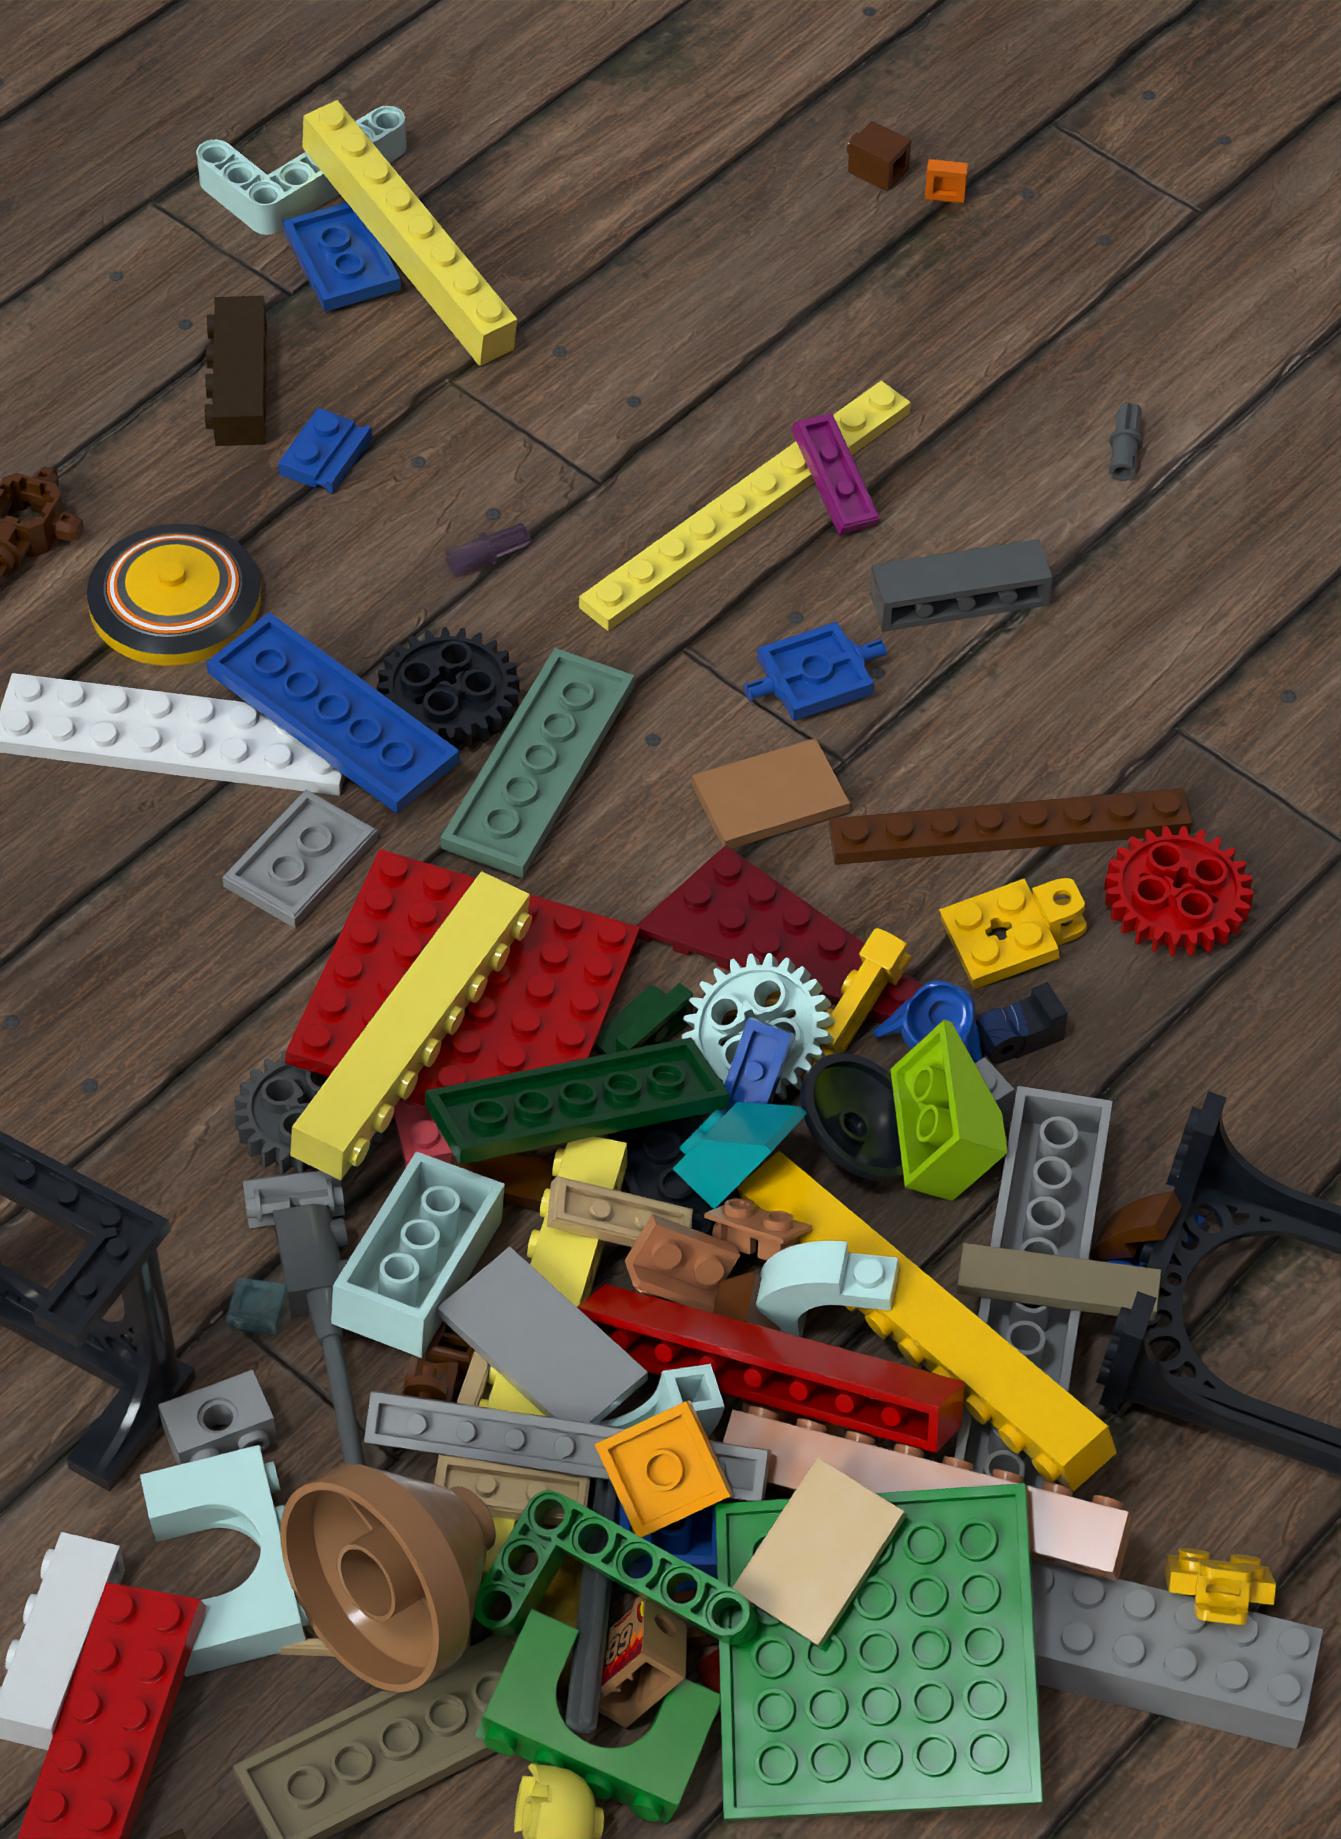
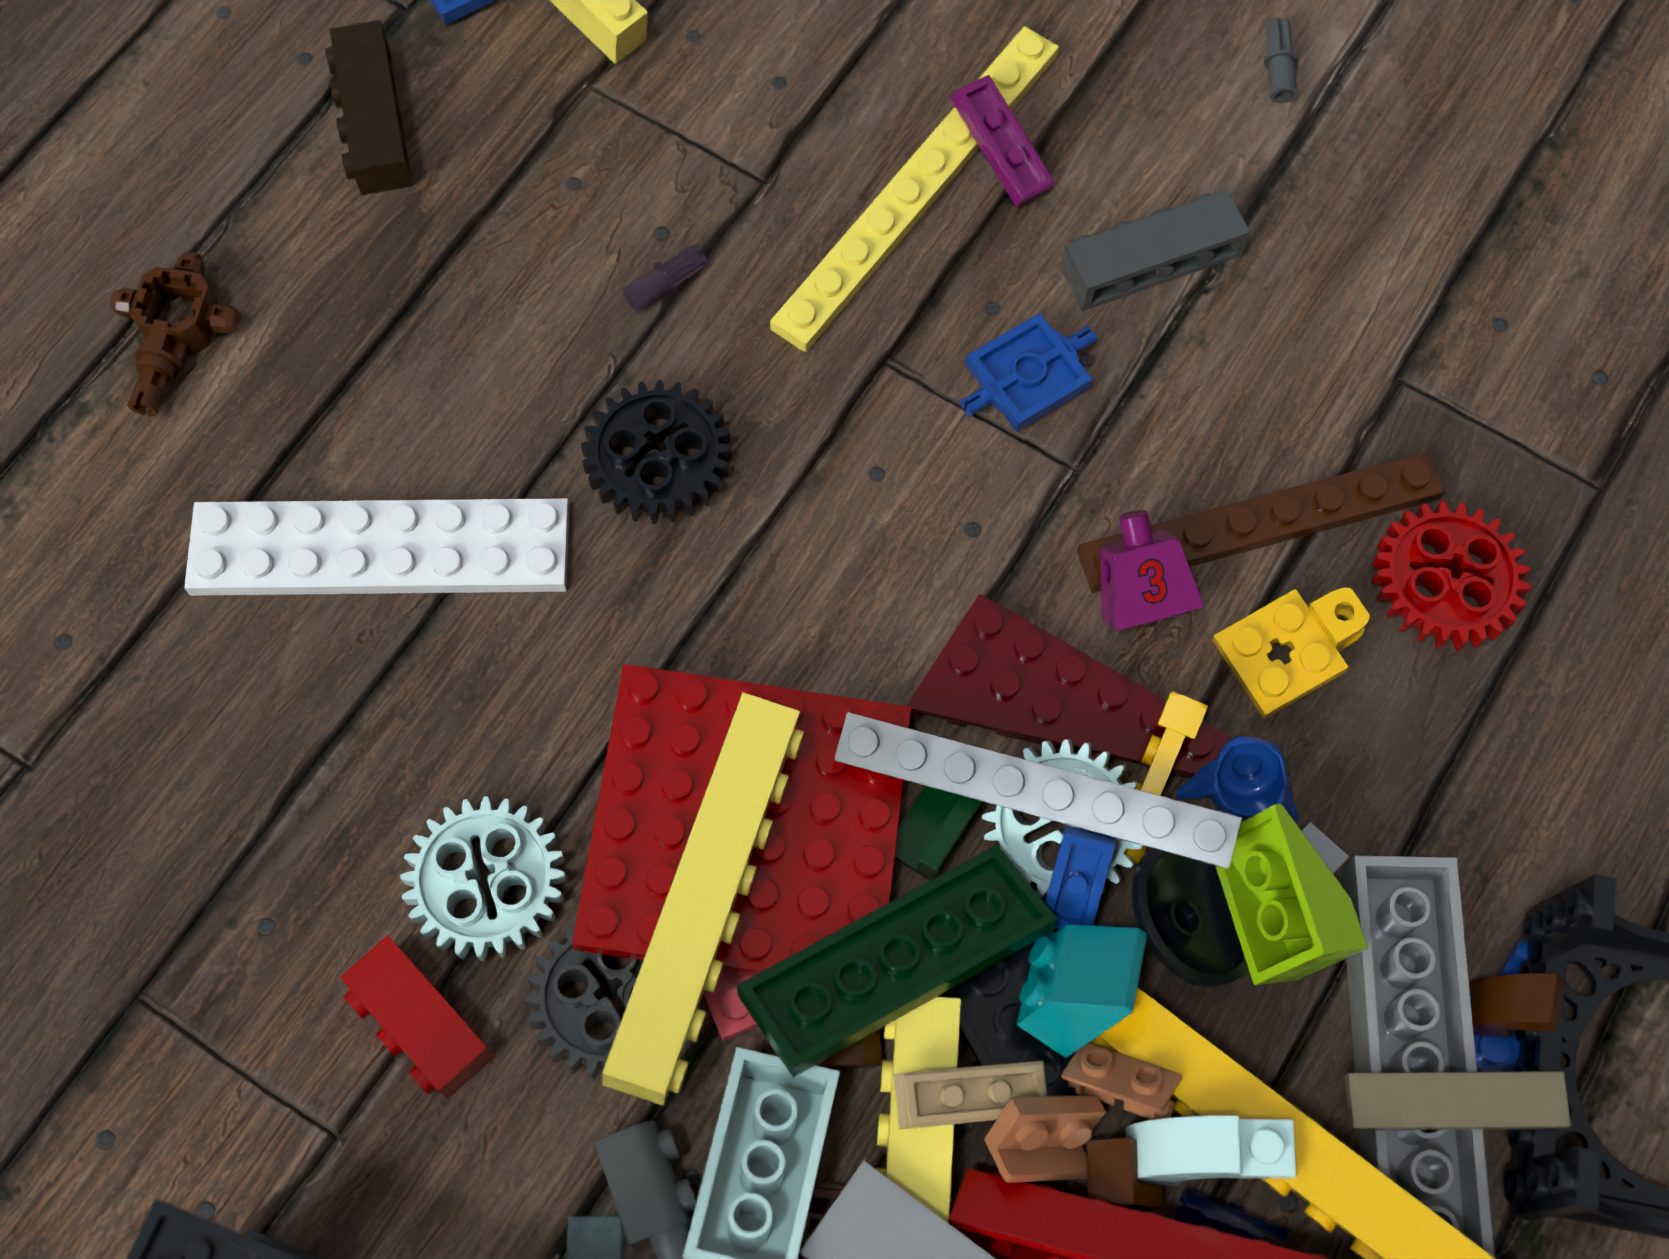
camera: 10 degrees left, 15 degrees up
dish [87,524,261,666] -> none
blue plate [206,612,460,814] -> none
light grey tile [222,790,378,929] -> none
light grey hinge [243,1170,345,1228] -> none
blue plate [278,408,372,494] -> none
sand green plate [441,648,635,878] -> none
medium nougat tile [692,738,850,849] -> none
black leg [975,982,1068,1063] -> none
none -> red brick [340,935,495,1099]
none -> light aqua gear [400,796,567,961]
none -> light grey plate [834,712,1242,869]
none -> magenta torso [1100,510,1203,631]

